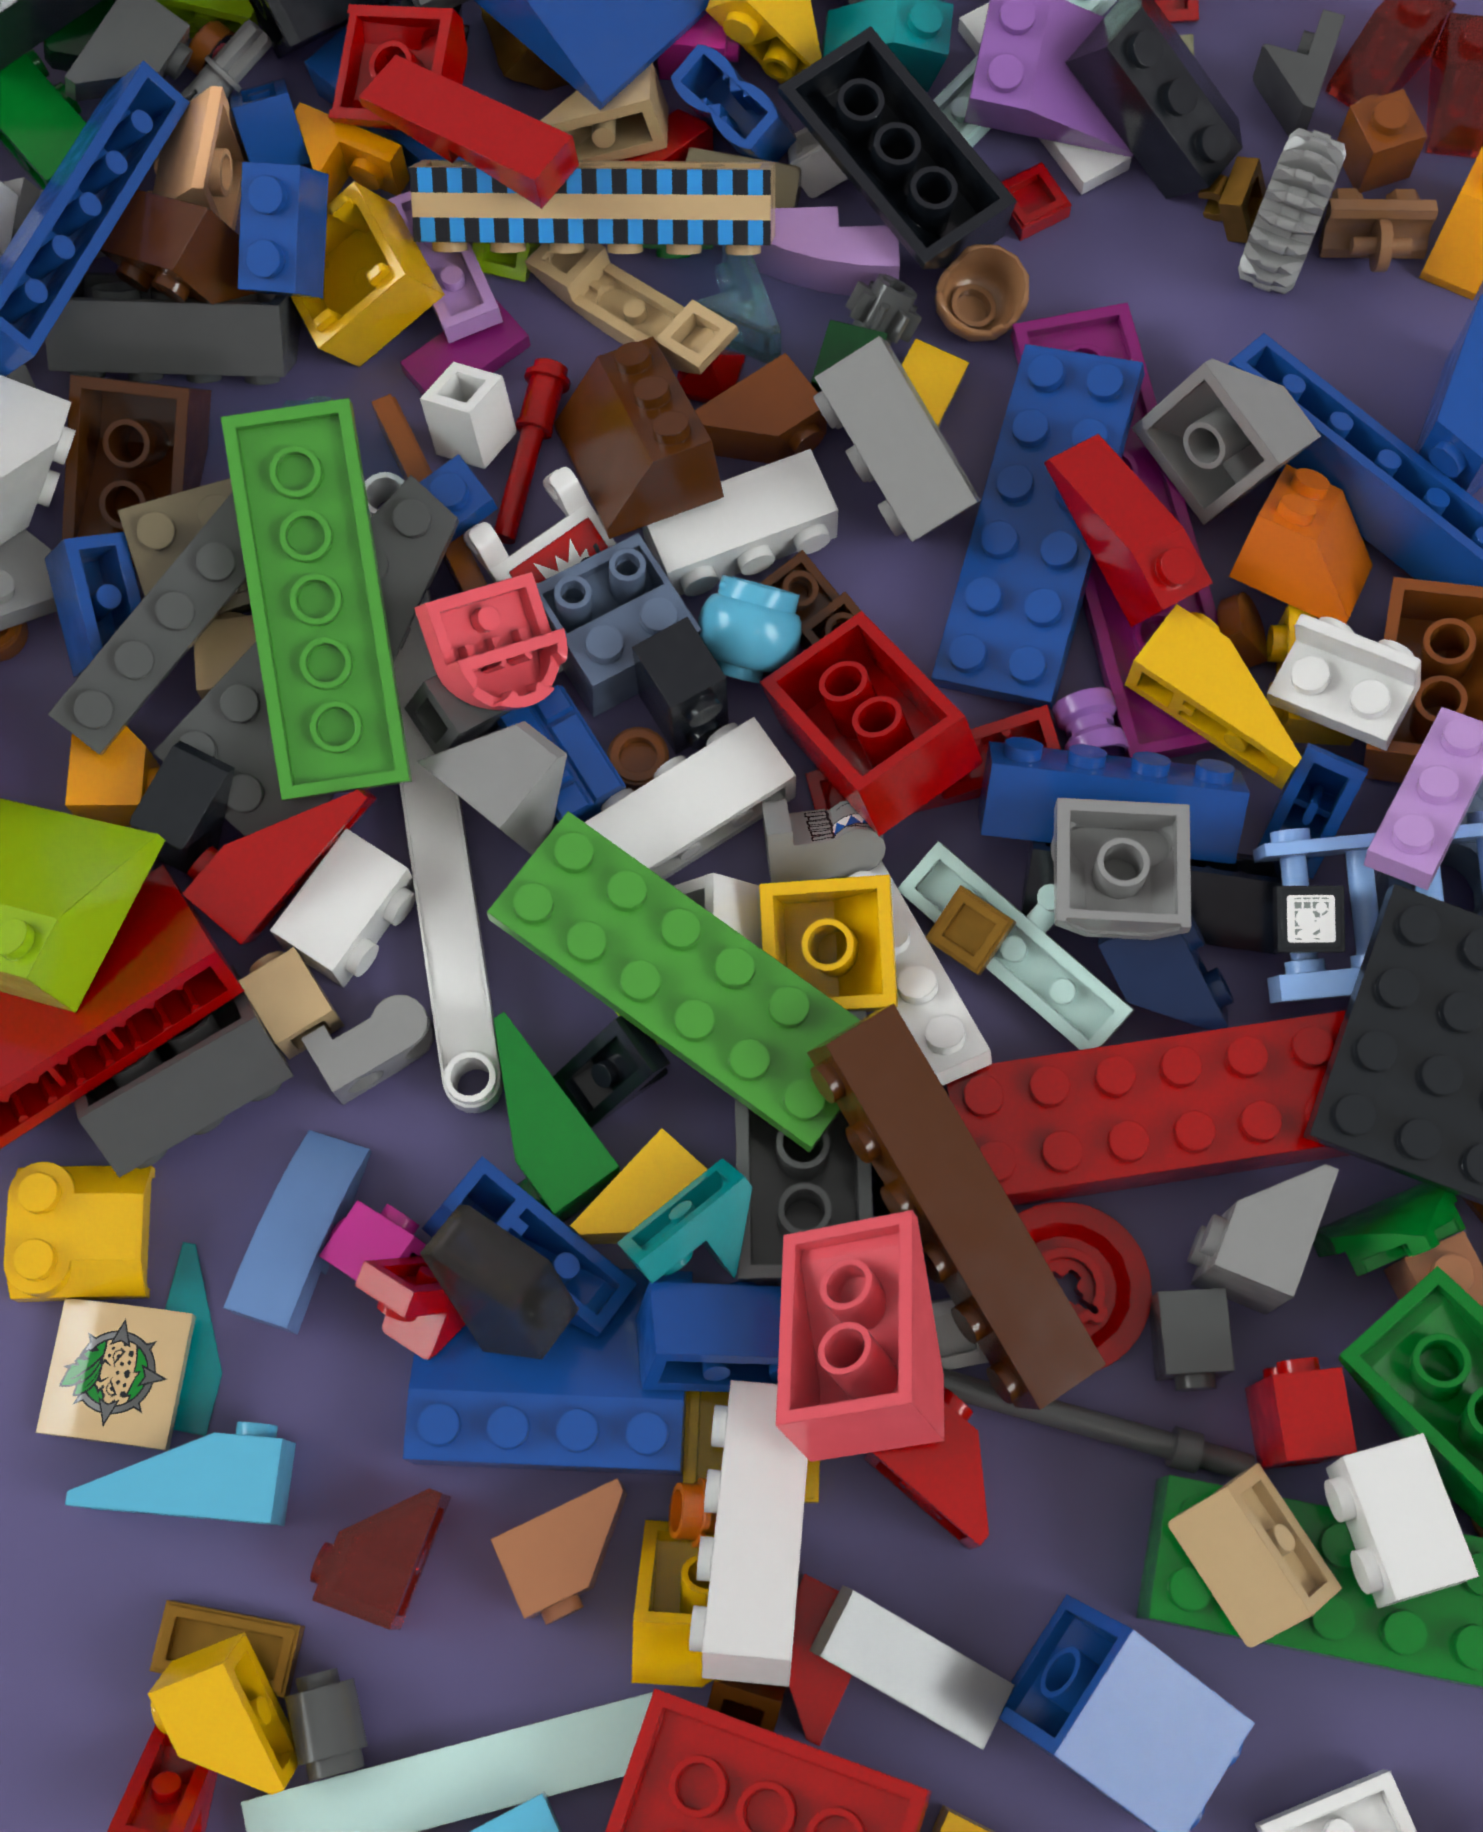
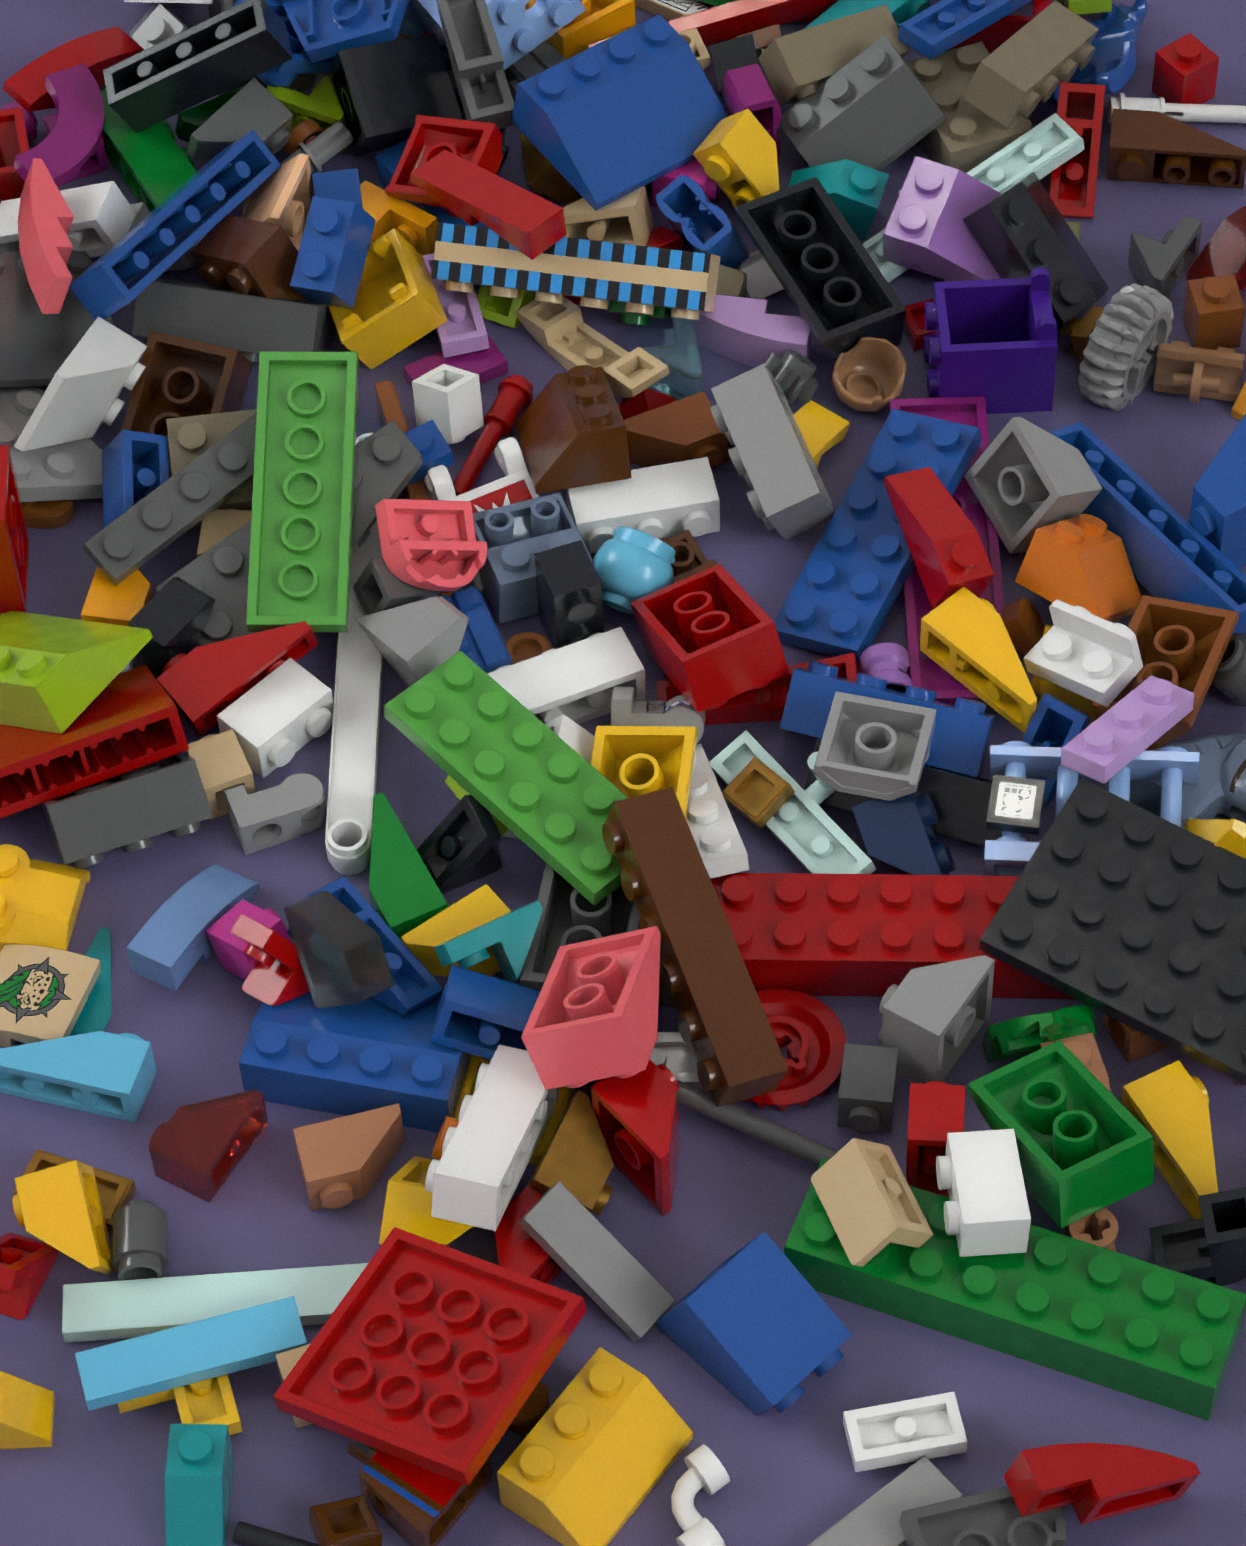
camera: 10 degrees right, 20 degrees down
none -> pearl gold slope [528,1090,614,1217]
none -> dark purple container [923,267,1057,414]

